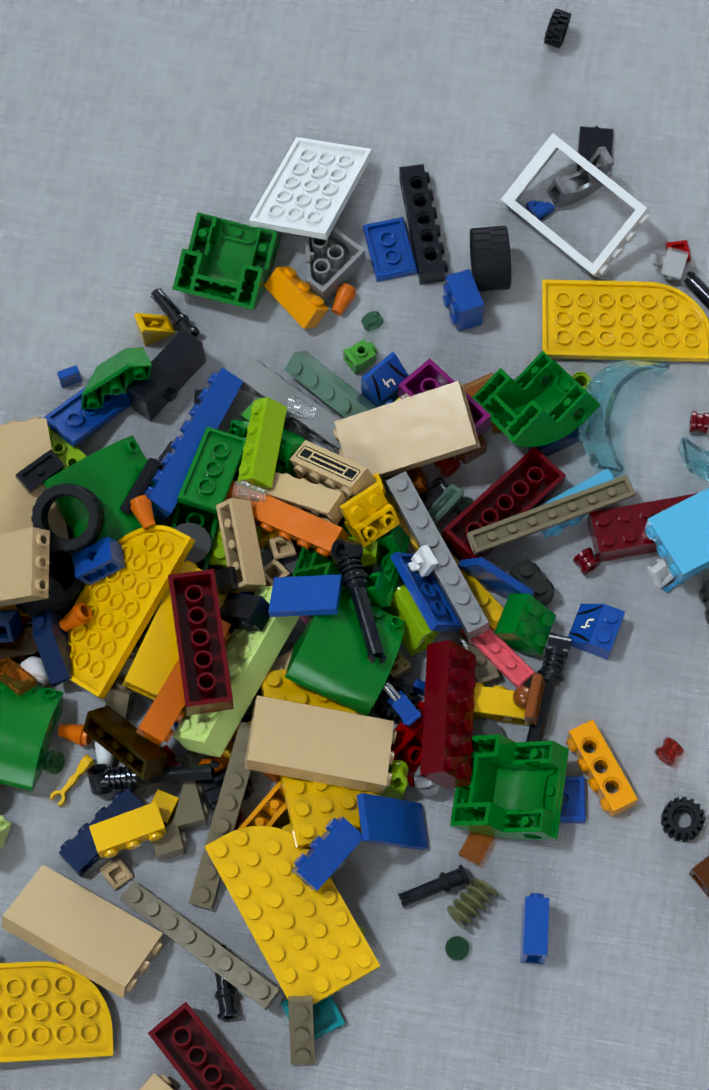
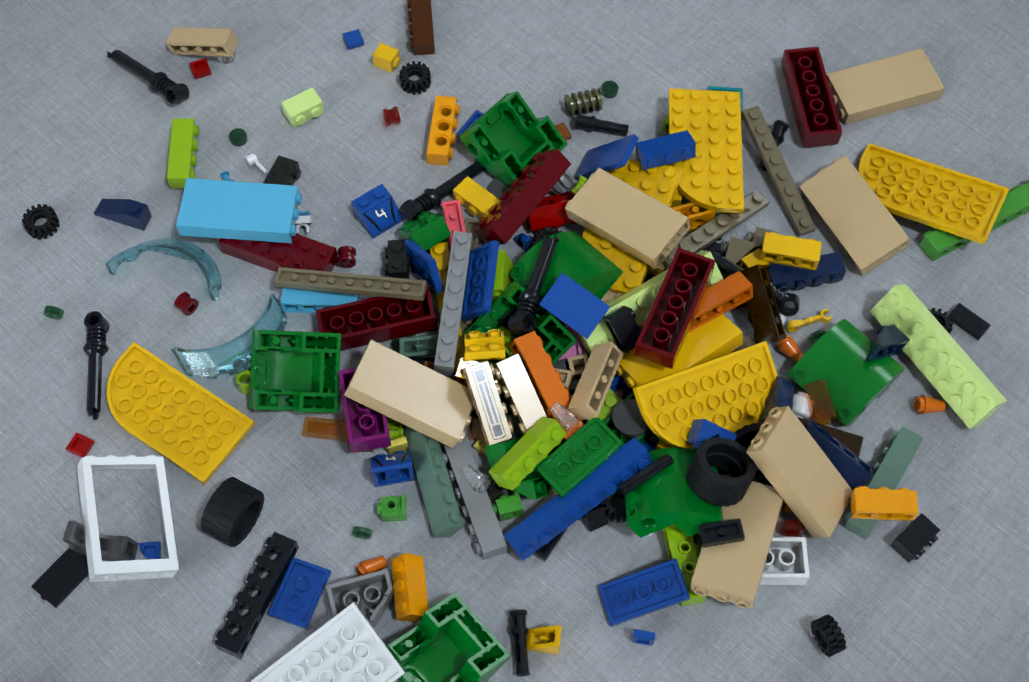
camera: 150 degrees left, 5 degrees down
orange cone [59,603,93,632] -> none
green brick [81,347,152,409] -> none
black brick [126,328,206,422] -> none
orange cone [130,495,156,530] -> none
black tile [215,566,238,595] -> none
dark tan plate [288,995,315,1065] -> none
blue piece [383,682,422,727] -> none
white tile [407,545,438,577] -> none
blue brick [442,269,484,332] -> none
dark orange tile [513,673,545,725] -> none
blue brick [520,893,550,964] -> none
light grey brick [649,247,689,281] -> none

